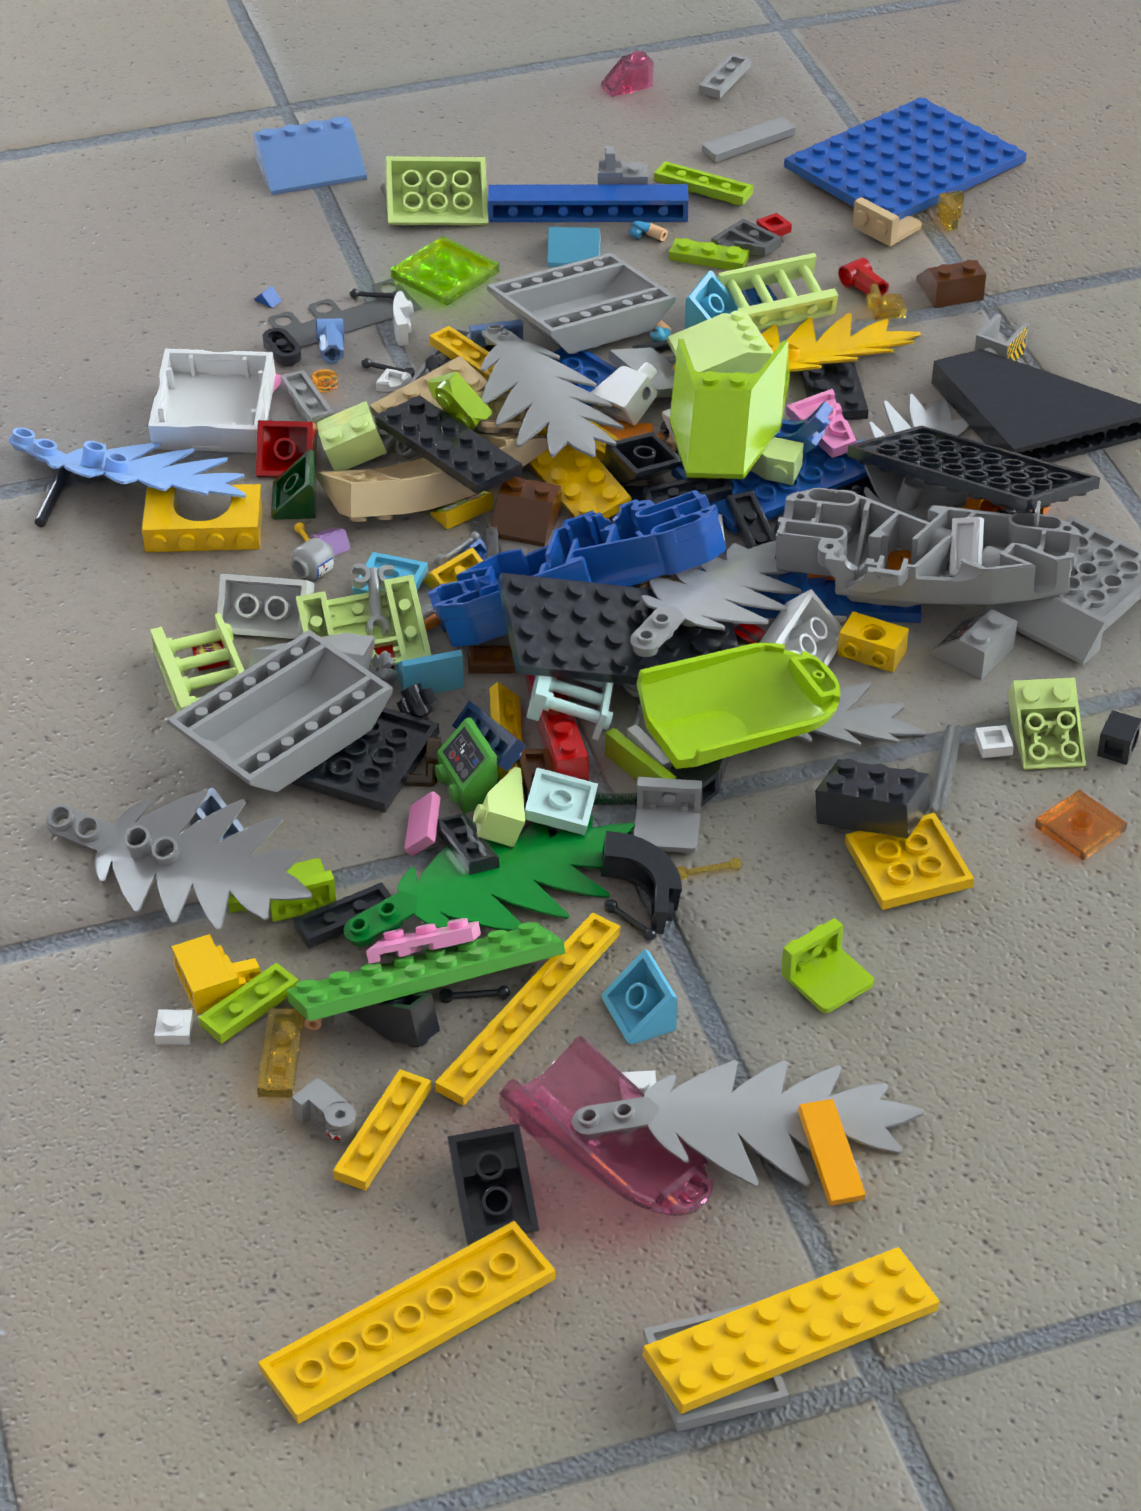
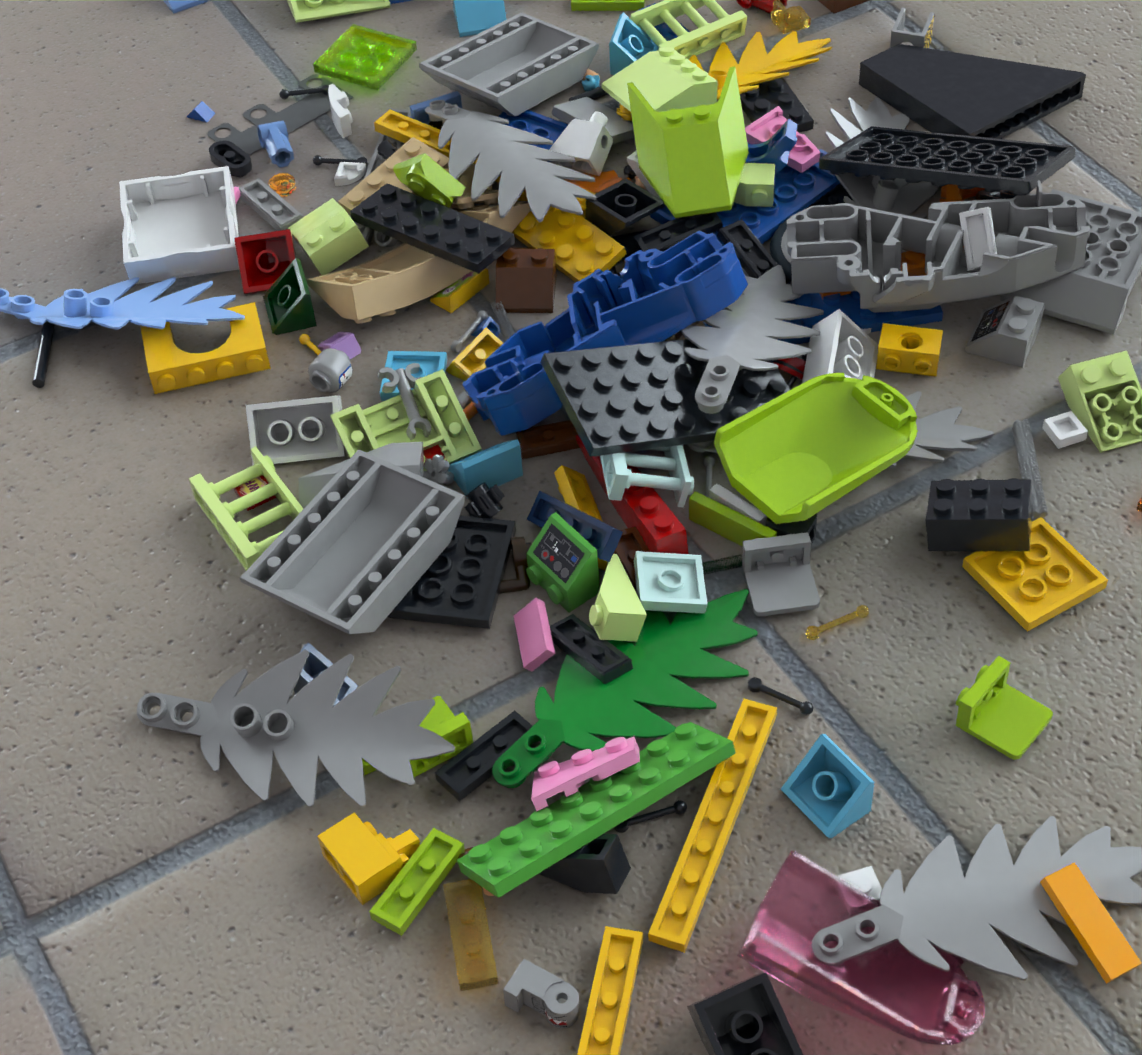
camera: 10 degrees left, 5 degrees up
white plate [154,1010,194,1045] -> none
black arch [601,831,682,934] -> none

